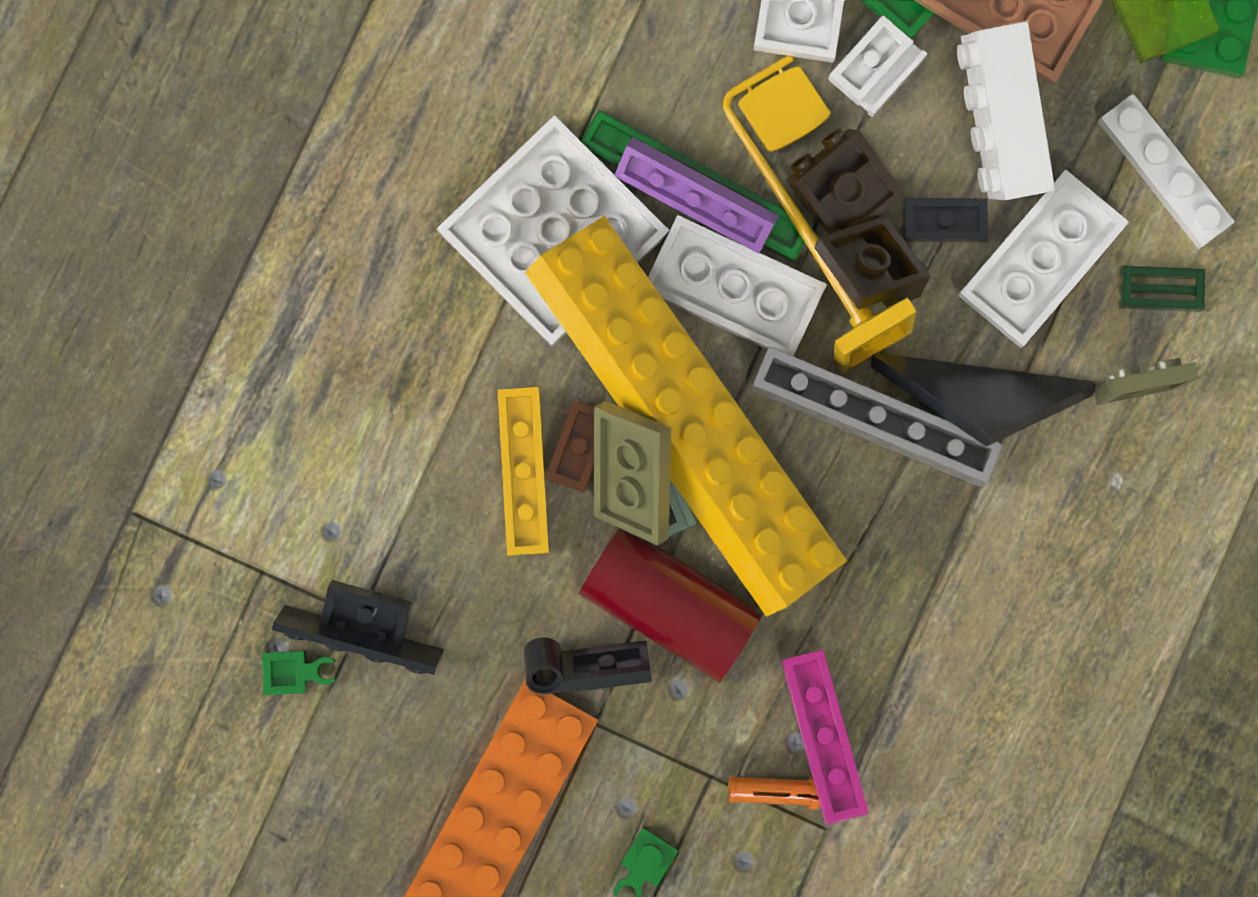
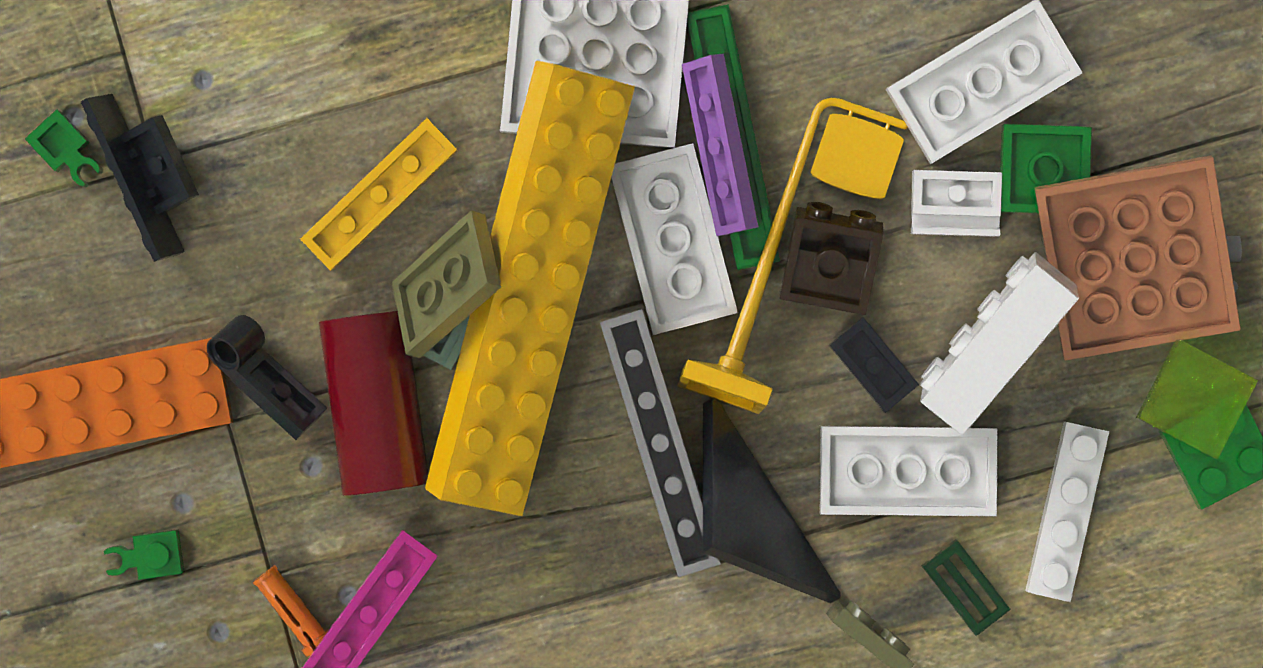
camera: 55 degrees right, 5 degrees up
reddish brown plate [545,400,594,493] -> none
dark brown plate [814,216,931,310] -> none

